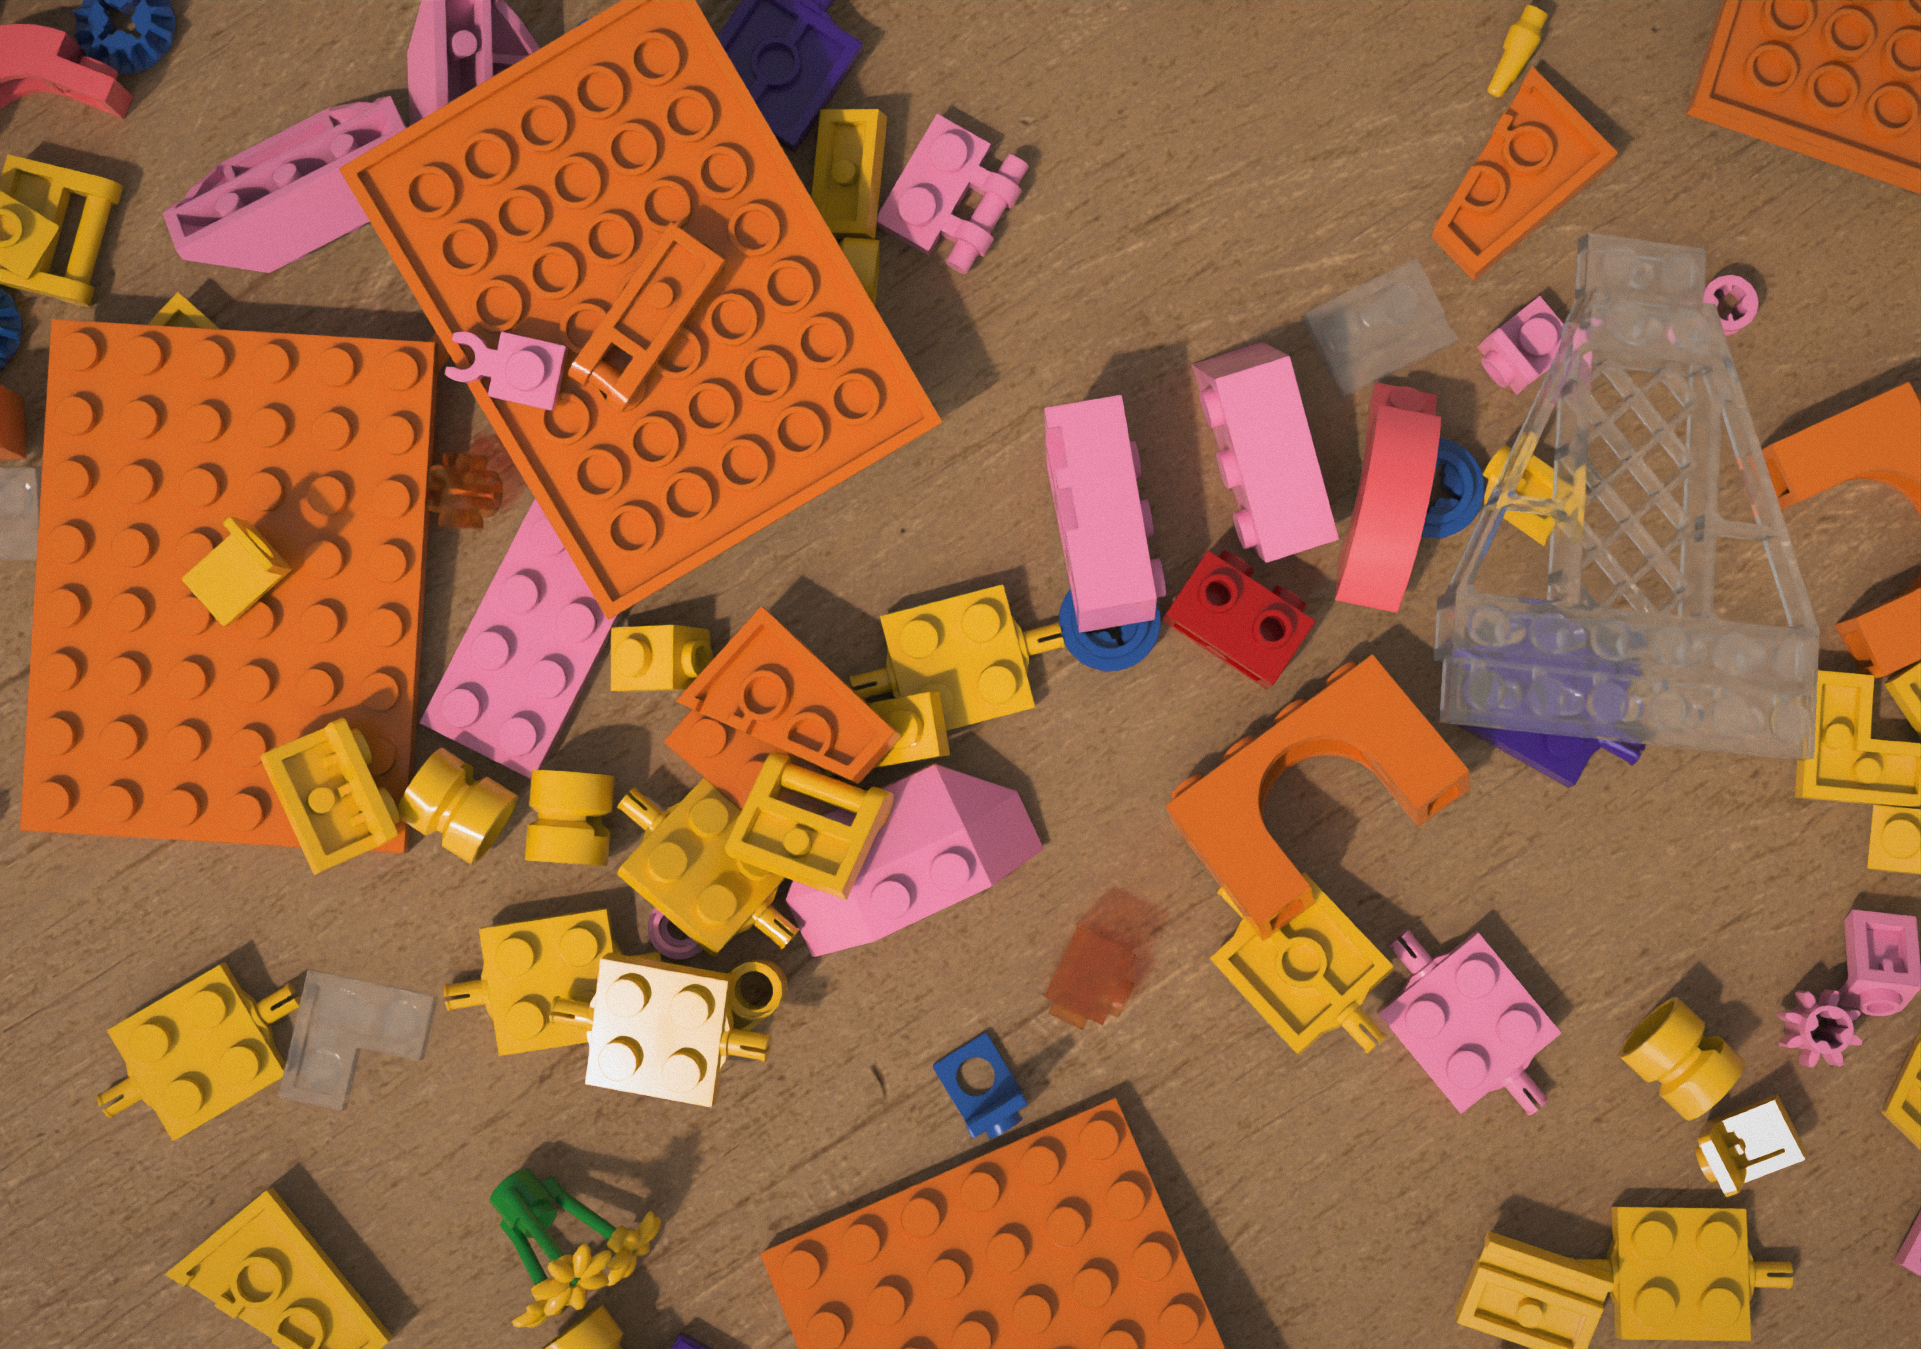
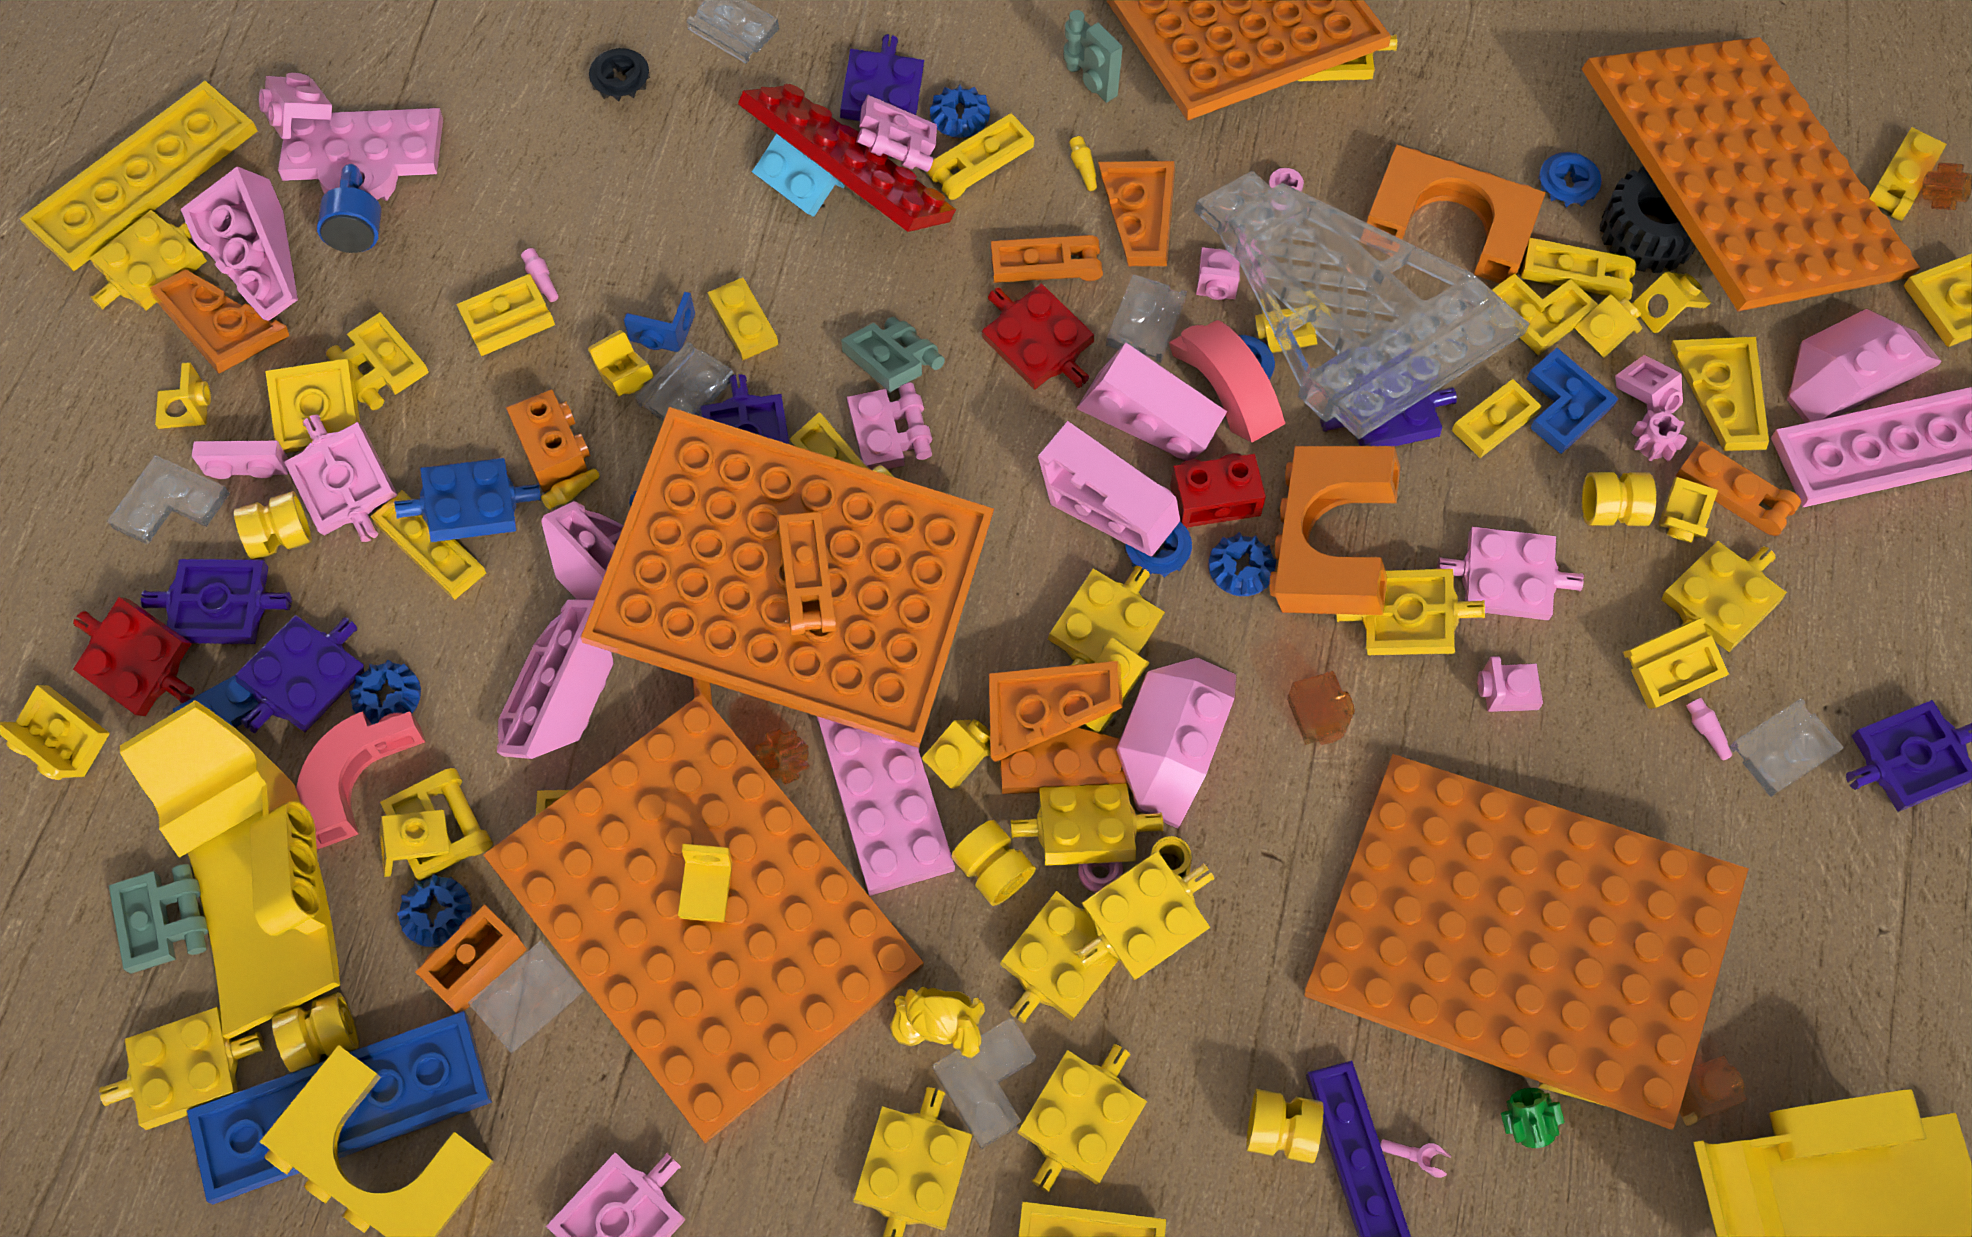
camera: 40 degrees left, 20 degrees down
yellow bracket [260,717,400,875] -> none
yellow wheel [397,747,519,865] -> none
bright pink plate [445,332,569,411] -> none
plant [490,1168,662,1328] -> none
yellow plate [724,751,894,900] -> none
blue bracket [933,1033,1028,1139] -> none
none -> sand green plate [841,317,945,392]
none -> yellow hair [890,987,985,1059]
none -> red plate [982,283,1094,390]
none -> orange plate [991,235,1103,283]
none -> yellow plate [1017,1044,1147,1193]
none -> blue gear [1208,532,1276,596]
none -> yellow plate [1452,379,1541,458]
none -> bright pink bracket [1477,656,1543,712]
none -> blue plate [1527,348,1618,454]
none -> orange plate [1675,441,1801,536]

